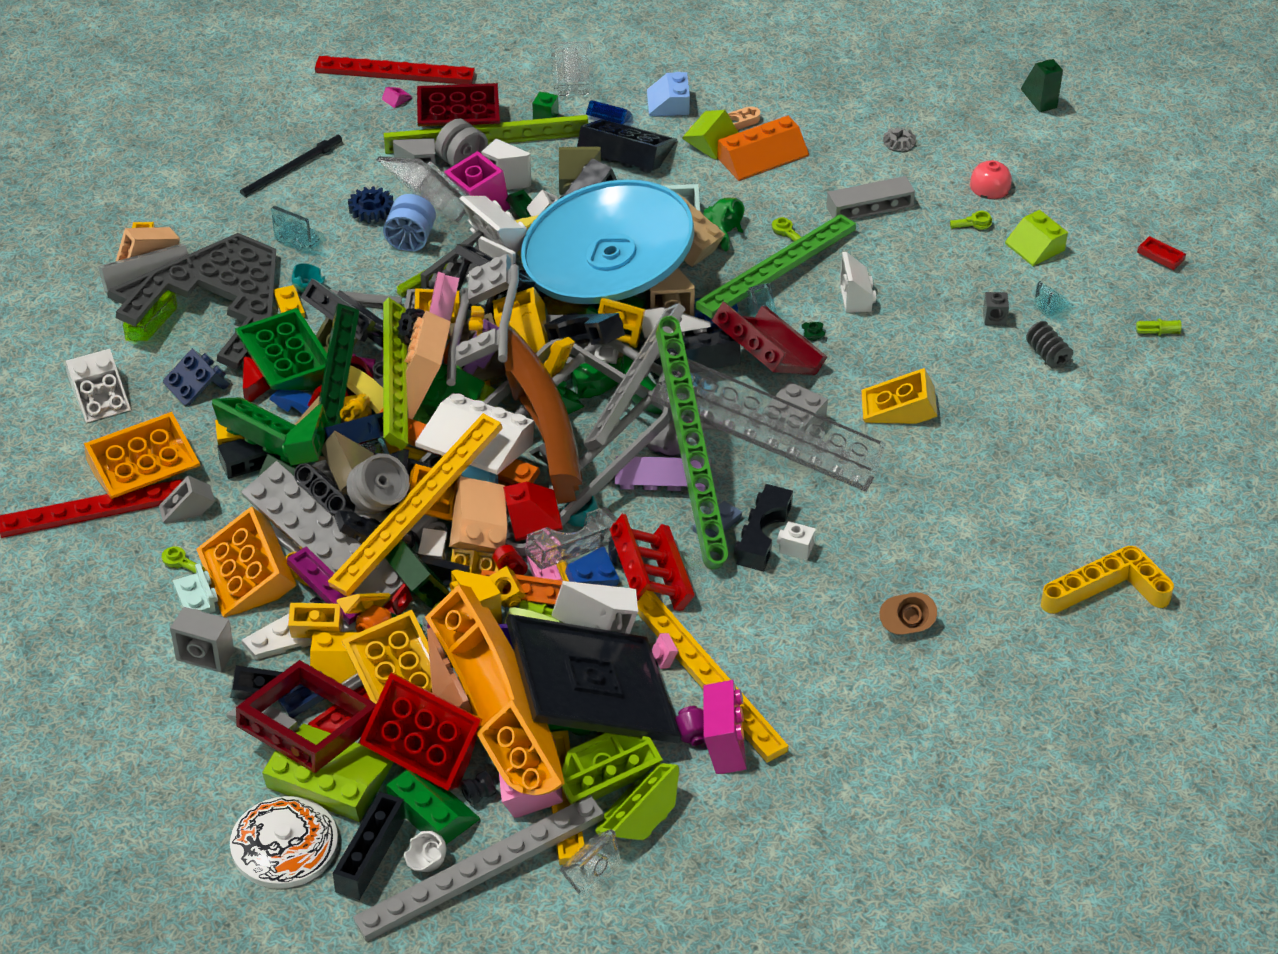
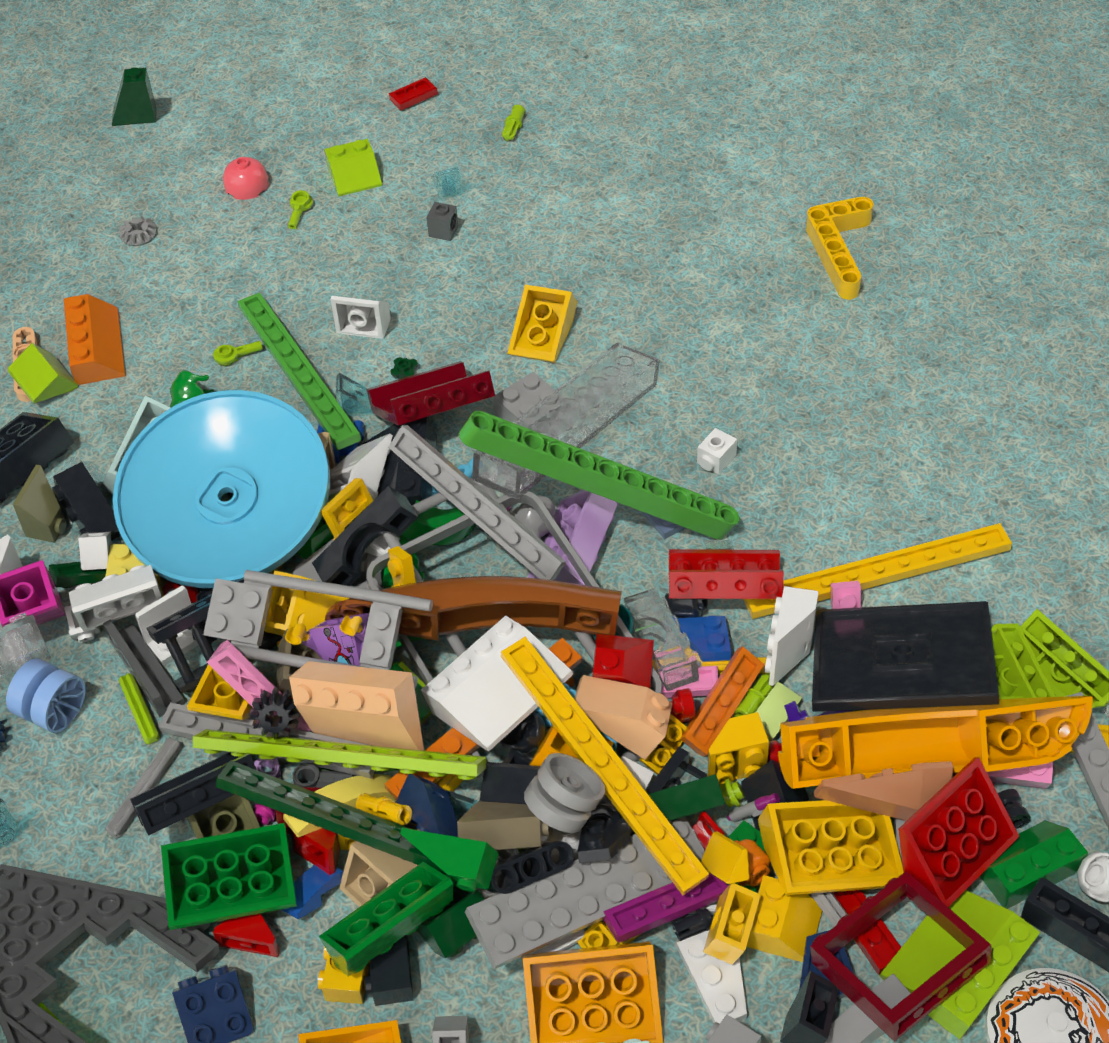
camera: 70 degrees left, 5 degrees up
yellow plate [273,285,305,318] -> none
teal hair [291,263,325,293] -> none
yellow brick [488,566,526,608] -> none
magenta head [675,706,705,746] -> none
dark pink wedge [703,680,747,774] -> none
black arch [734,484,793,572] -> none
light grey brick [826,176,915,219] -> none
medium nougat piece [879,592,937,635] -> none
dark grey piece [1026,321,1074,368] -> none

